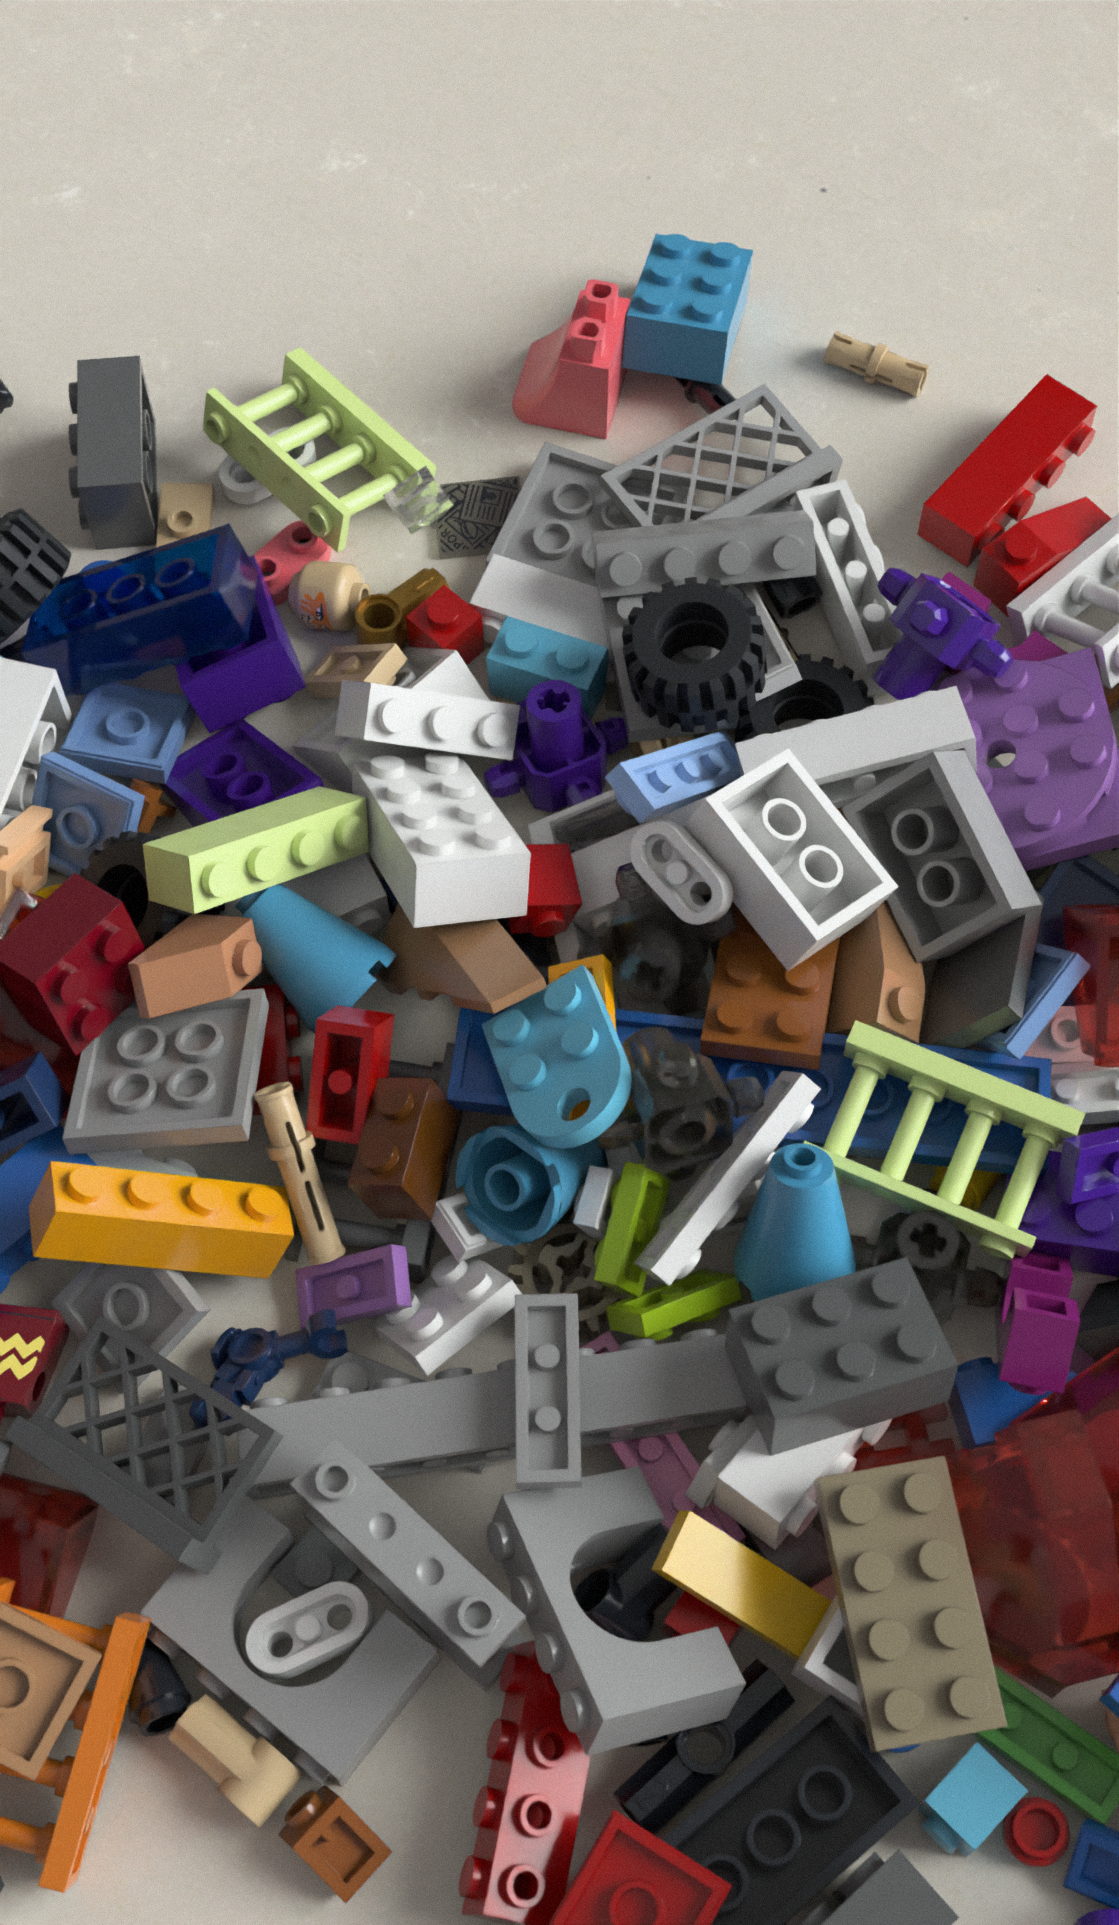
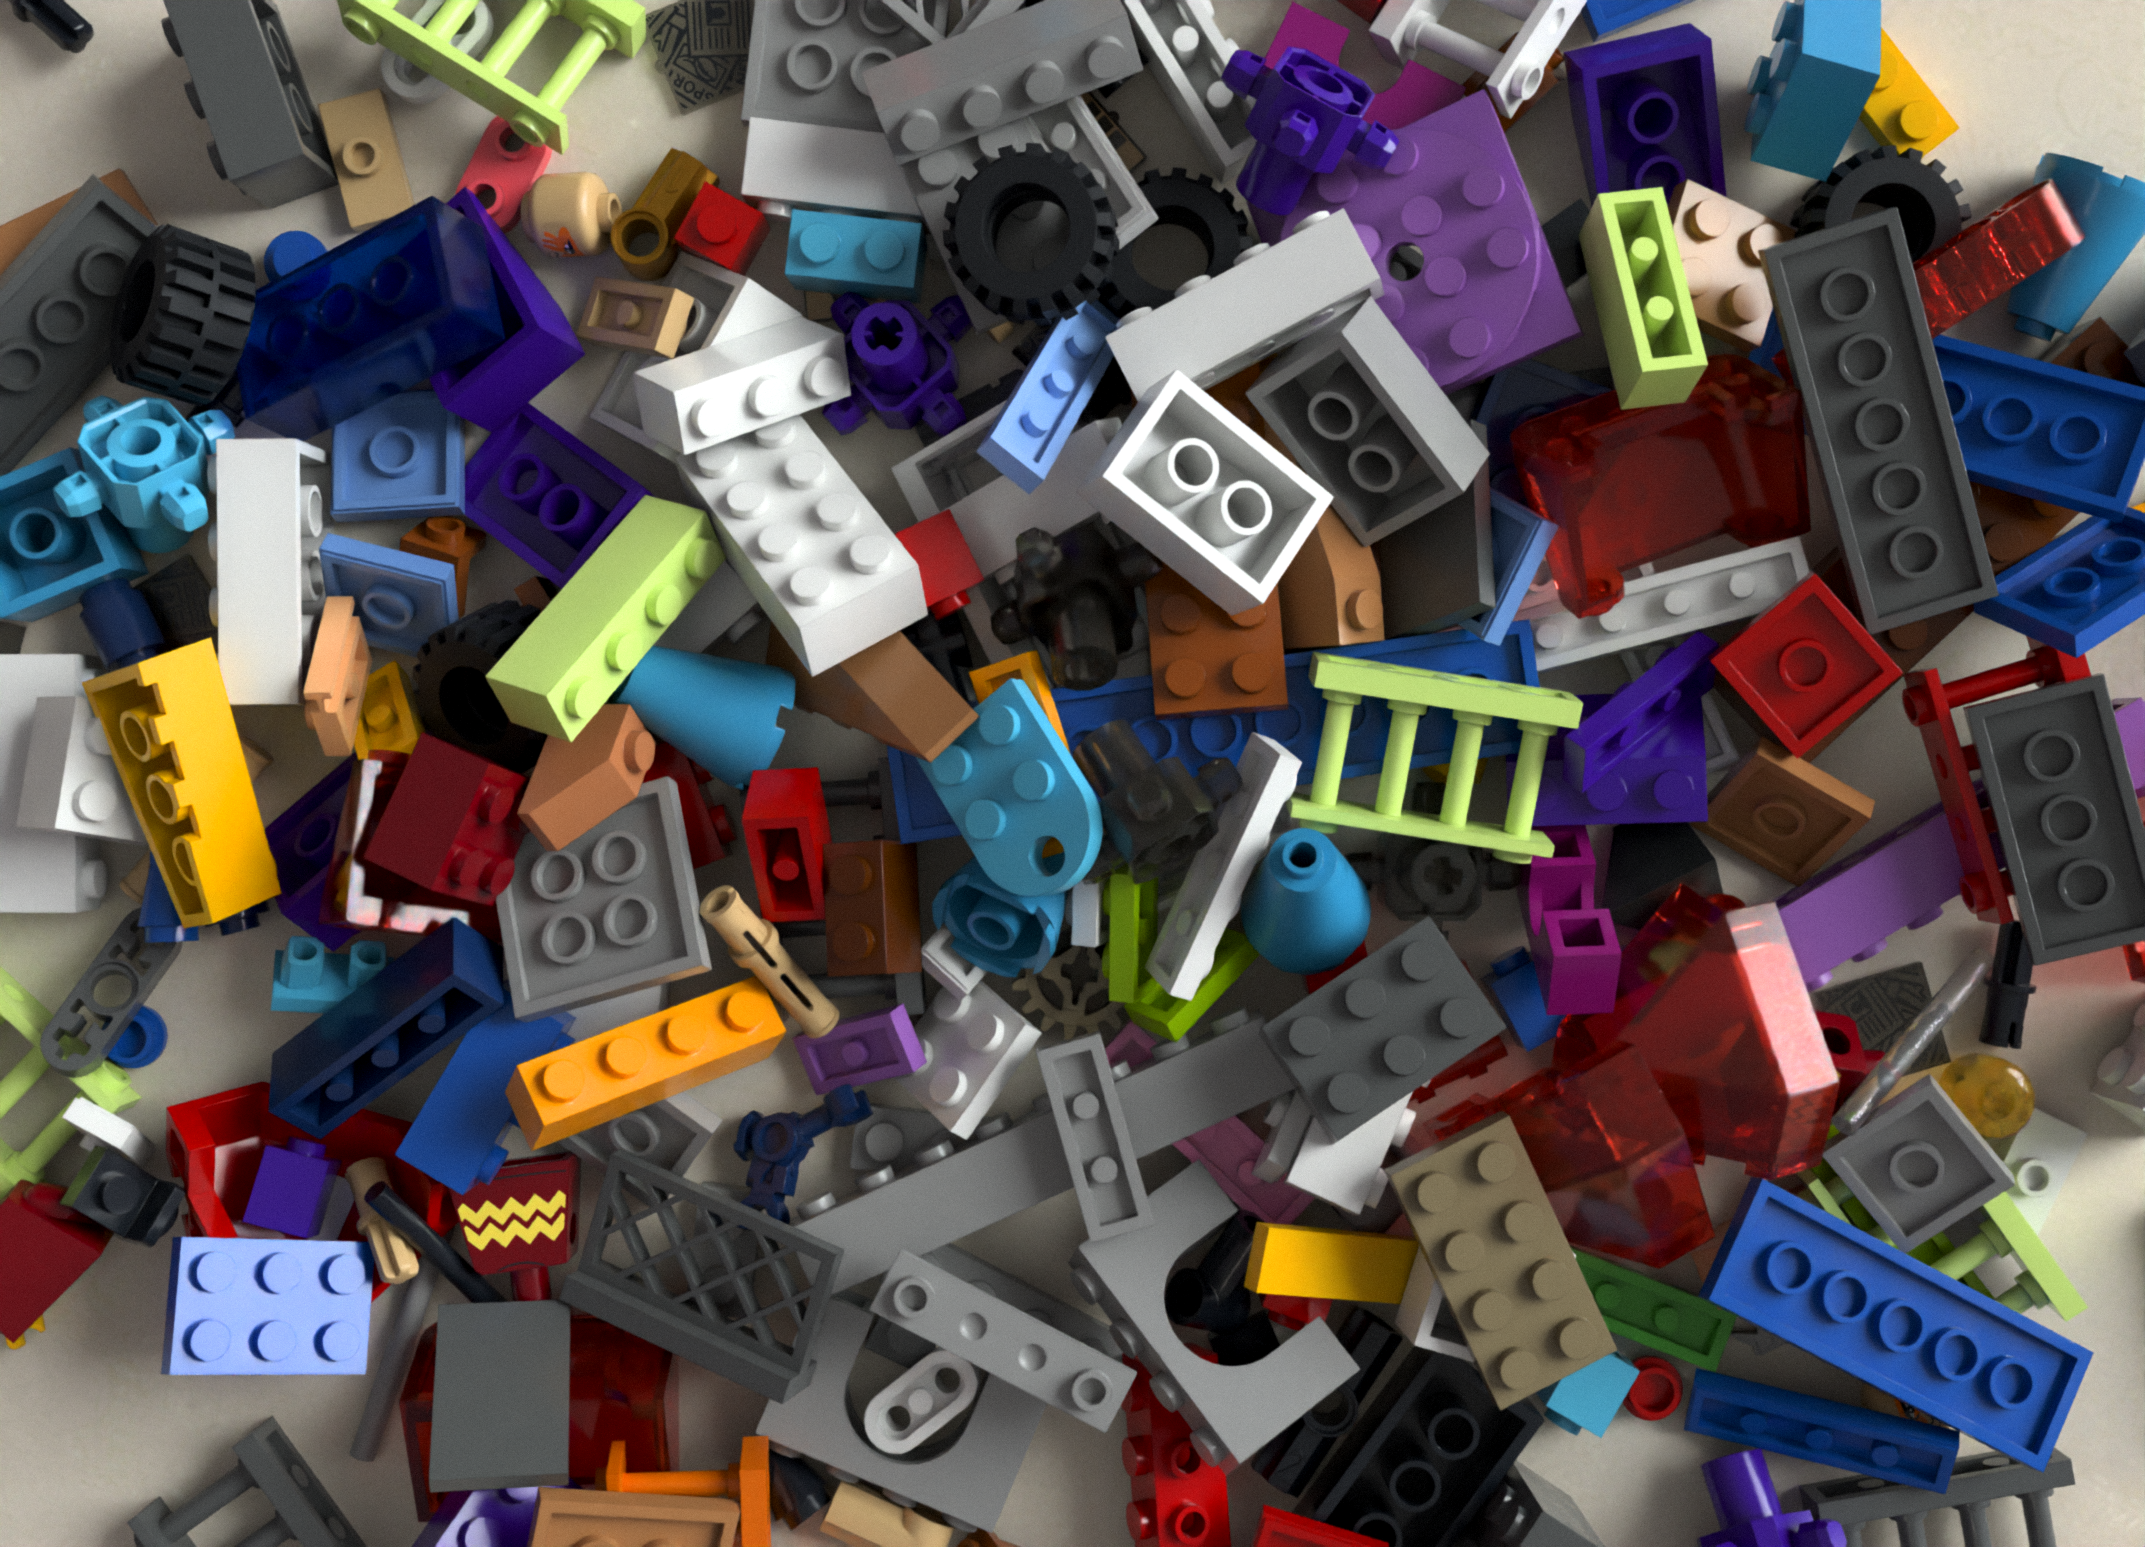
camera: 15 degrees left, 25 degrees up
clear plate [383,465,454,534] -> none
white plate [630,821,733,925] -> none

